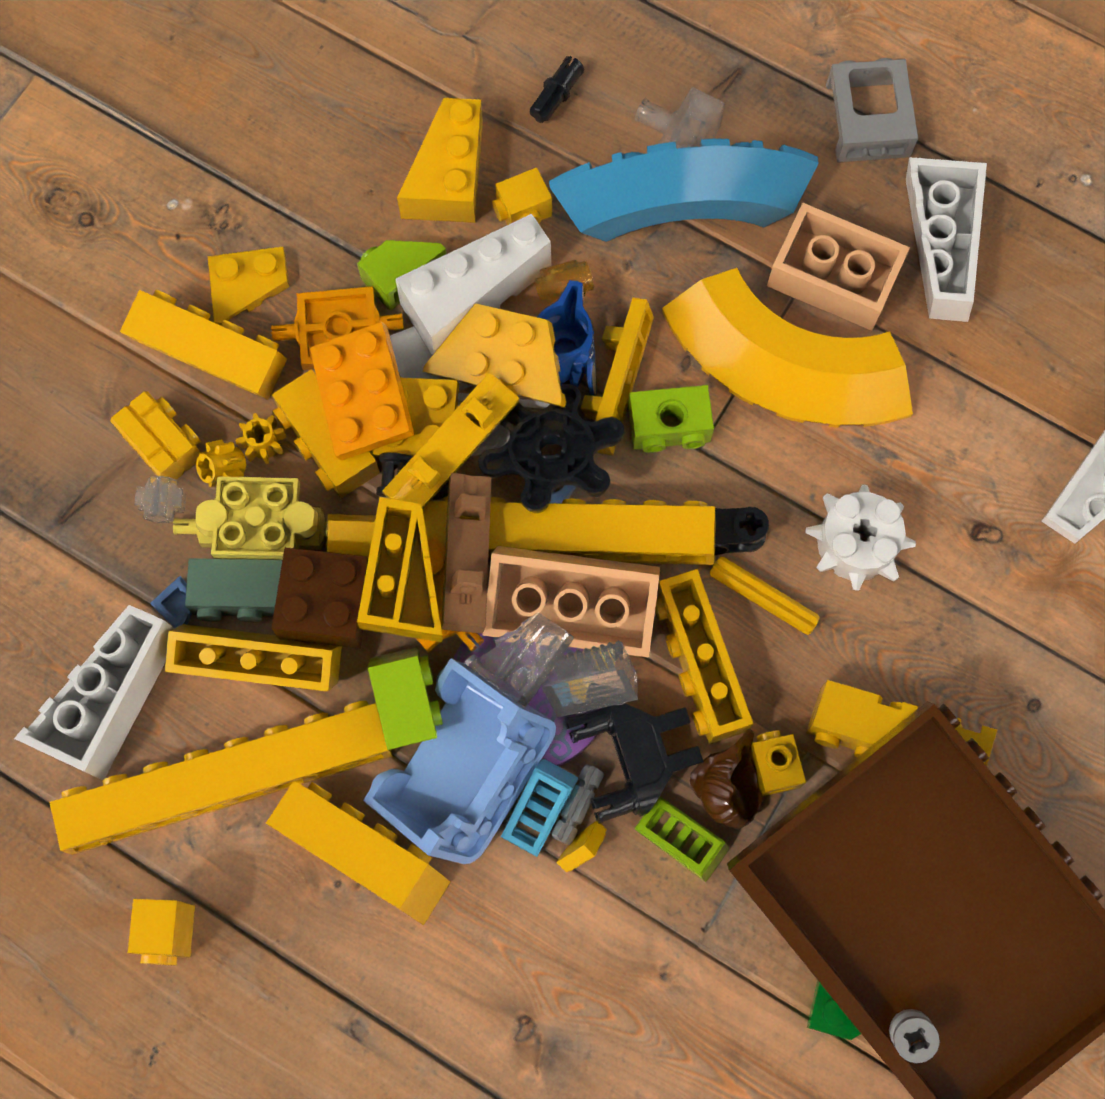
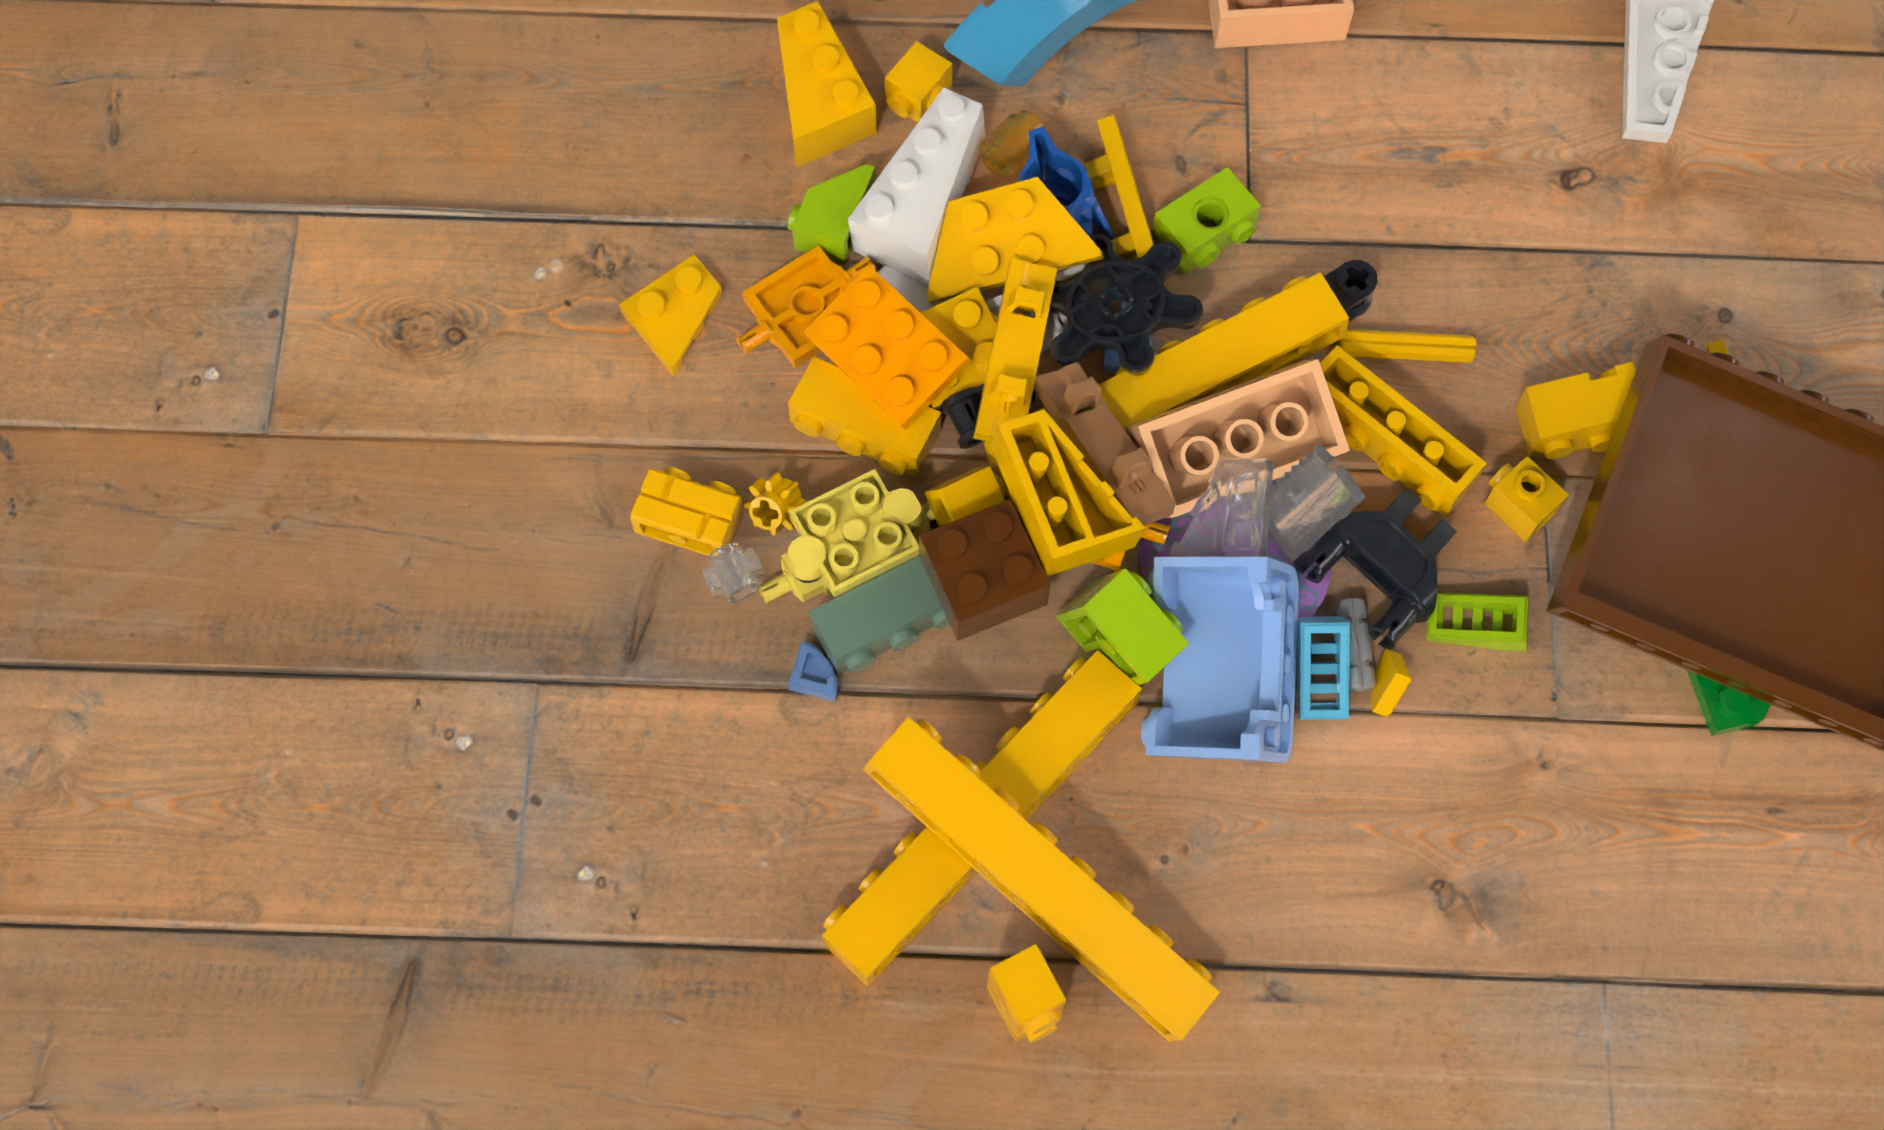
camera: 30 degrees left, 5 degrees down
white wedge [14,605,174,780] -> none
yellow brick [120,289,288,400] -> none
yellow brick [165,624,342,691] -> none
yellow gear [235,413,287,464] -> none
yellow wedge [266,780,451,925] -> none
yellow brick [662,267,913,428] -> none
reddish brown hair [690,729,763,829] -> none
white brick [805,485,916,590] -> none
light grey wheel [889,1009,940,1063] -> none
none -> yellow brick [862,716,1220,1042]

